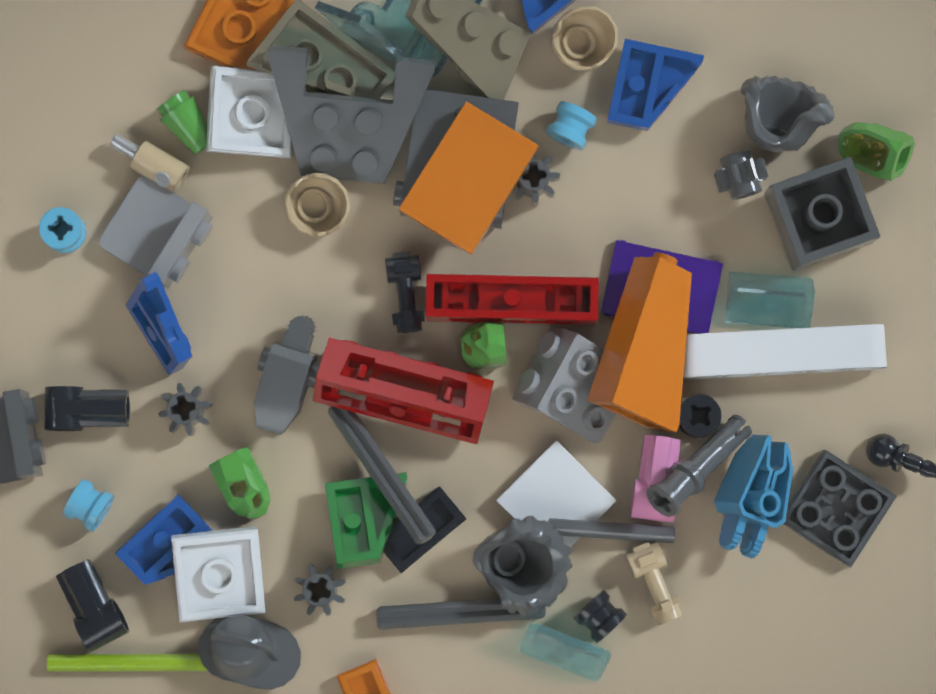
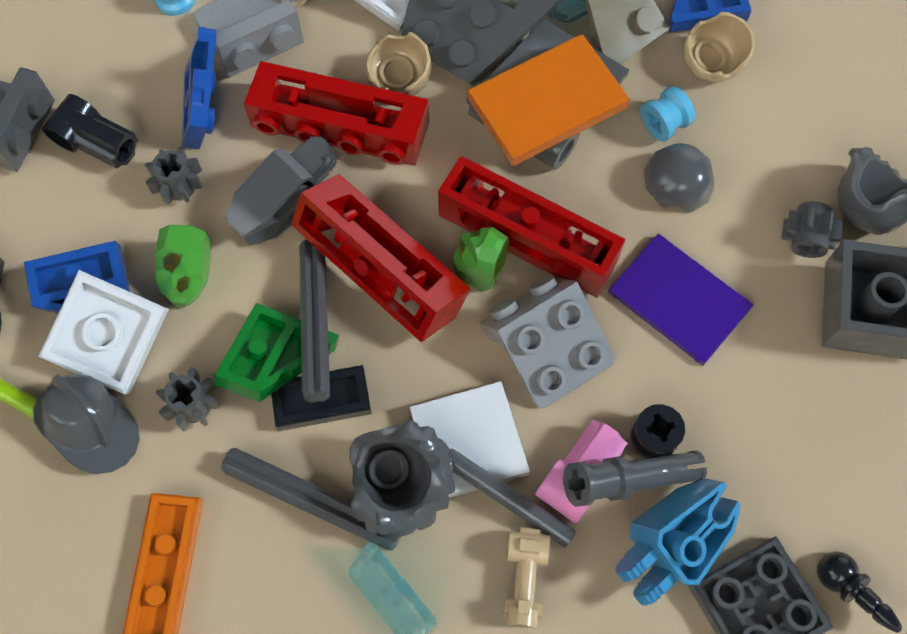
camera: 30 degrees right, 15 degrees down
medium azure wheel [63,479,115,532] -> none
black bar [385,252,425,334] -> none
dark grey gear [515,155,560,206] -> none
black wheel [573,589,627,643] -> none
orange slope [587,252,692,432] -> none
blue wing [607,39,704,131] -> none
white beam [683,324,887,380] -> none
clear light blue slope [725,272,815,328] -> none
none -> red brick [243,61,429,166]
none -> dark grey hair [644,143,714,213]

